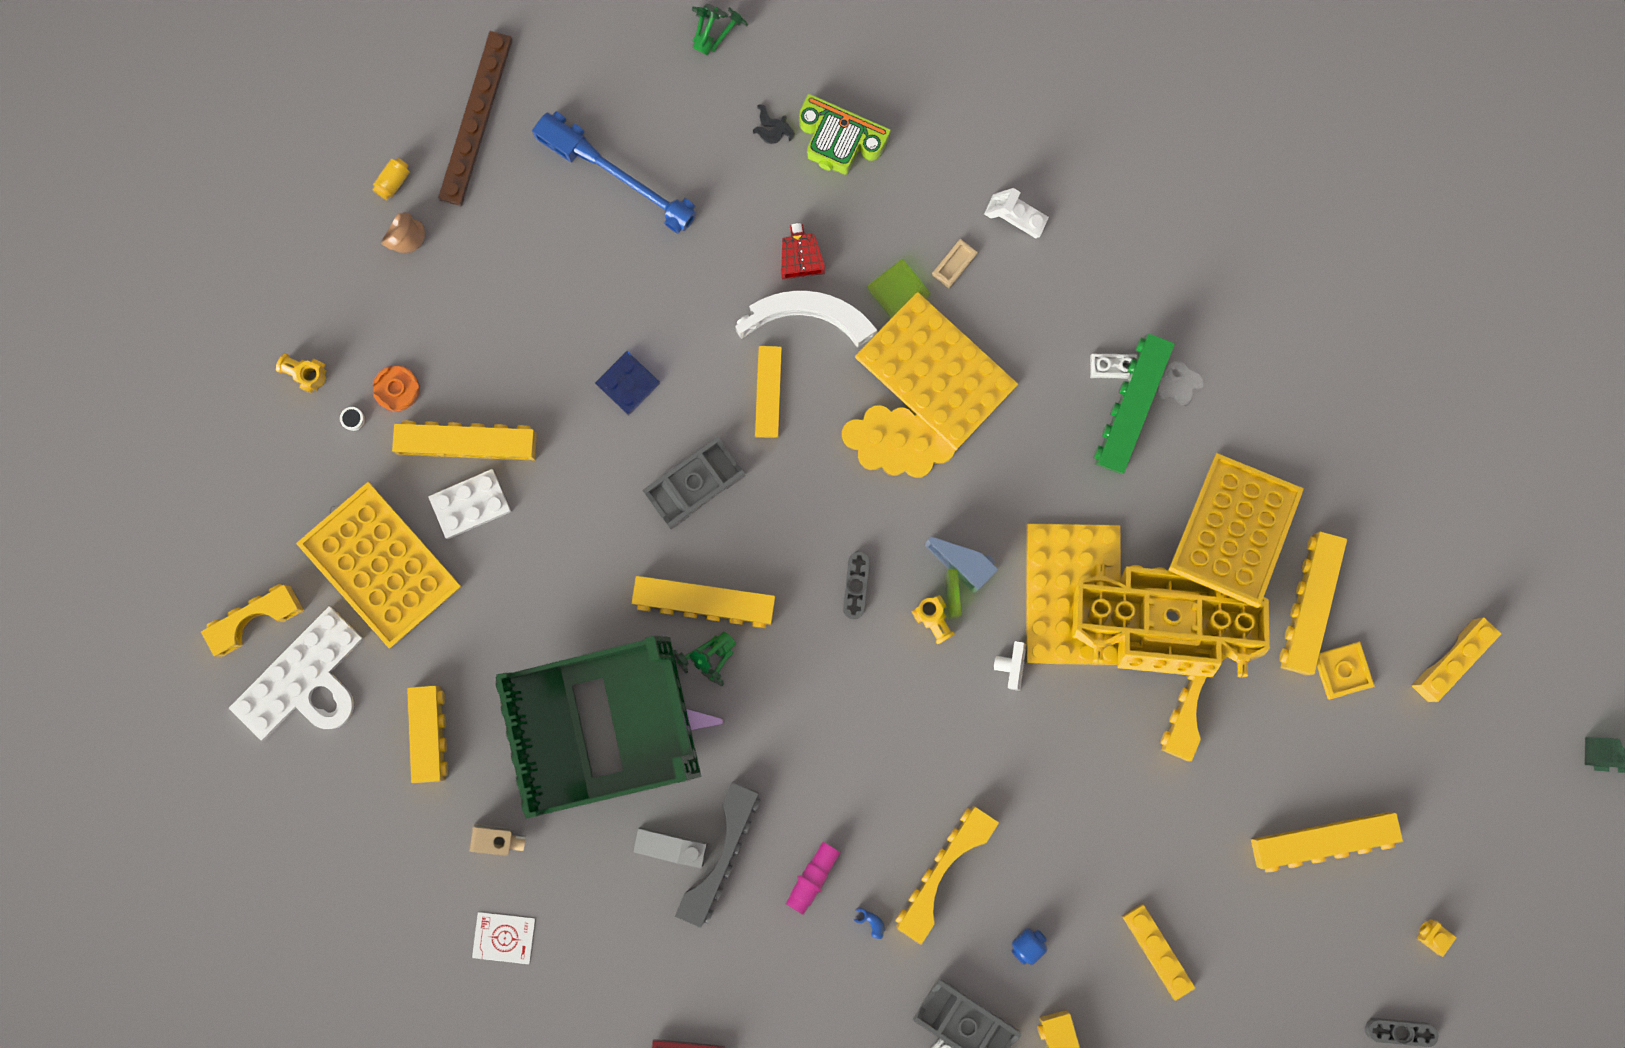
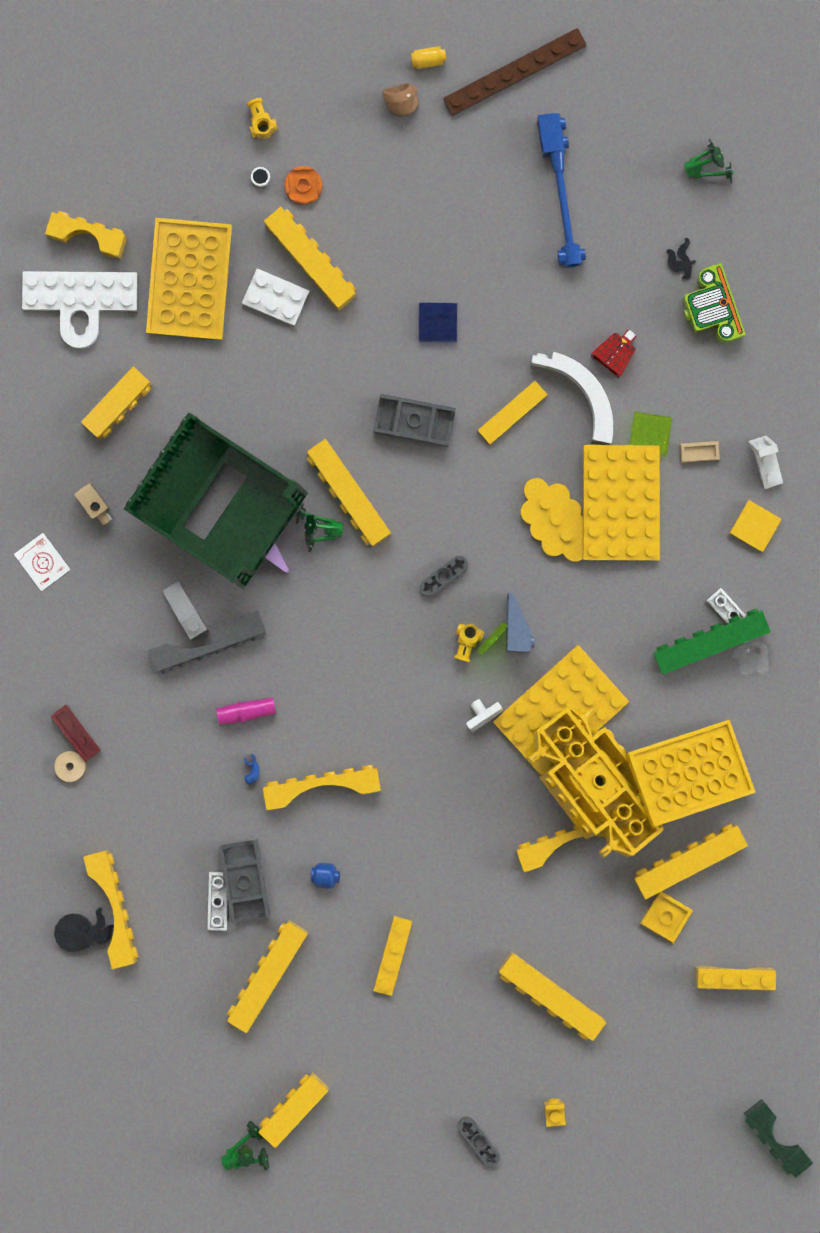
camera: 45 degrees right, 5 degrees up
none -> yellow tile [729,500,782,552]

